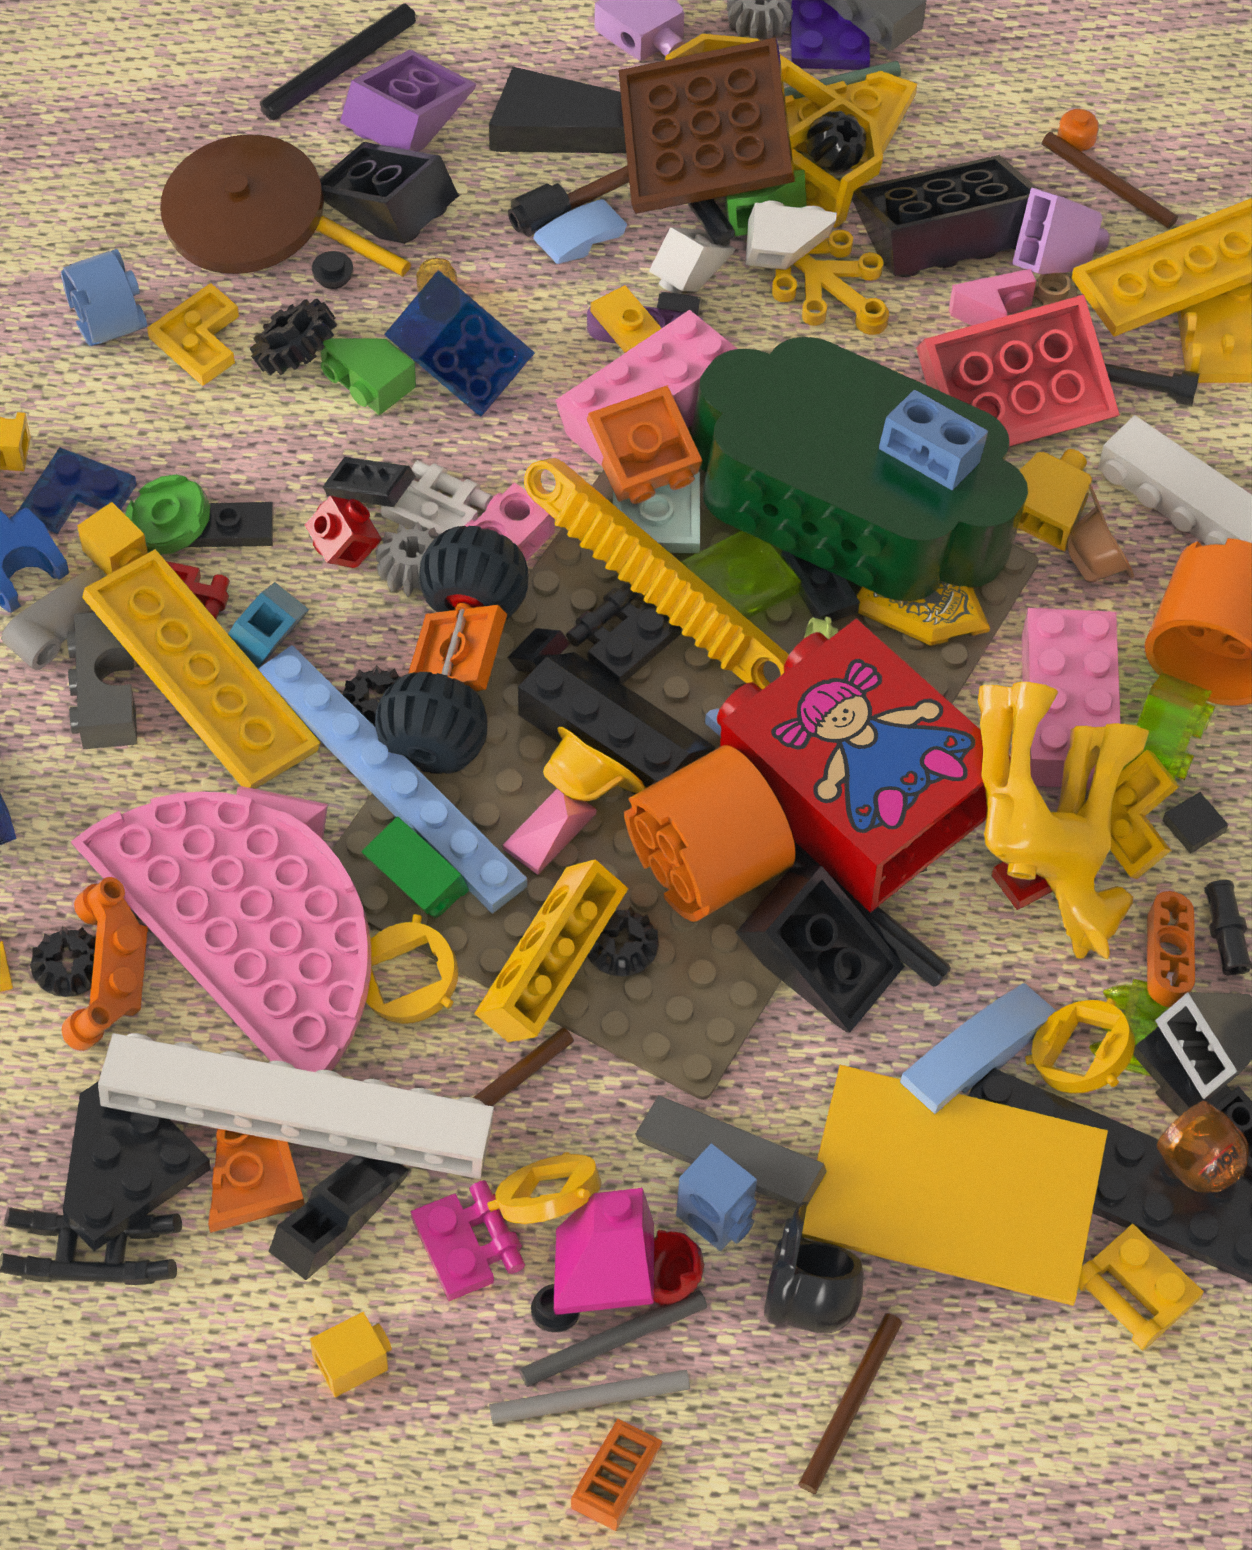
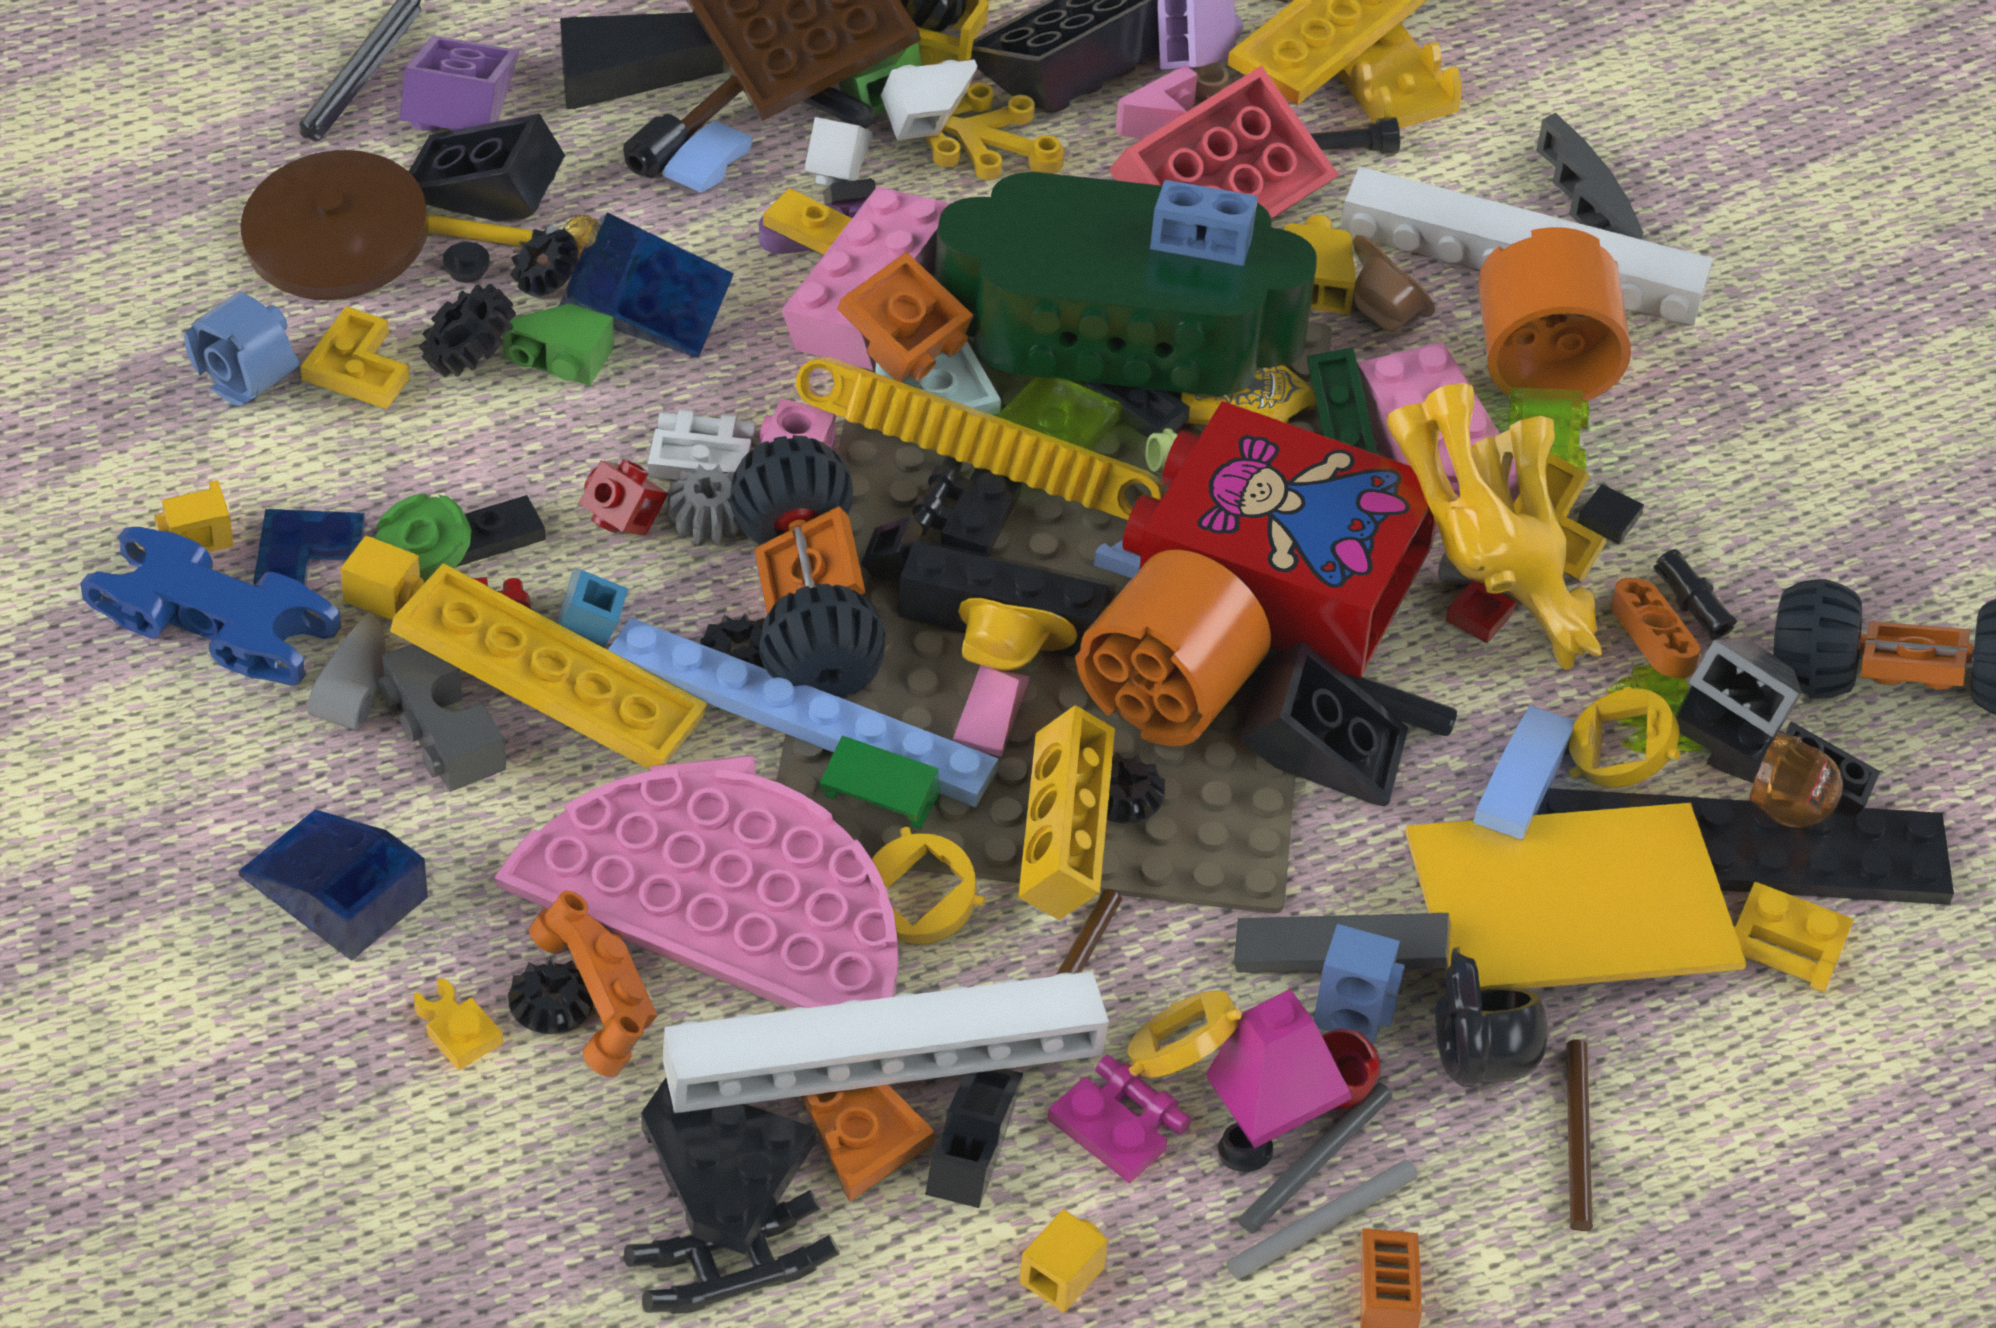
camera: 25 degrees left, 10 degrees down
black plate [323,457,416,507] -> none
none -> black gear [510,224,579,297]
none -> dark green plate [1307,347,1378,455]

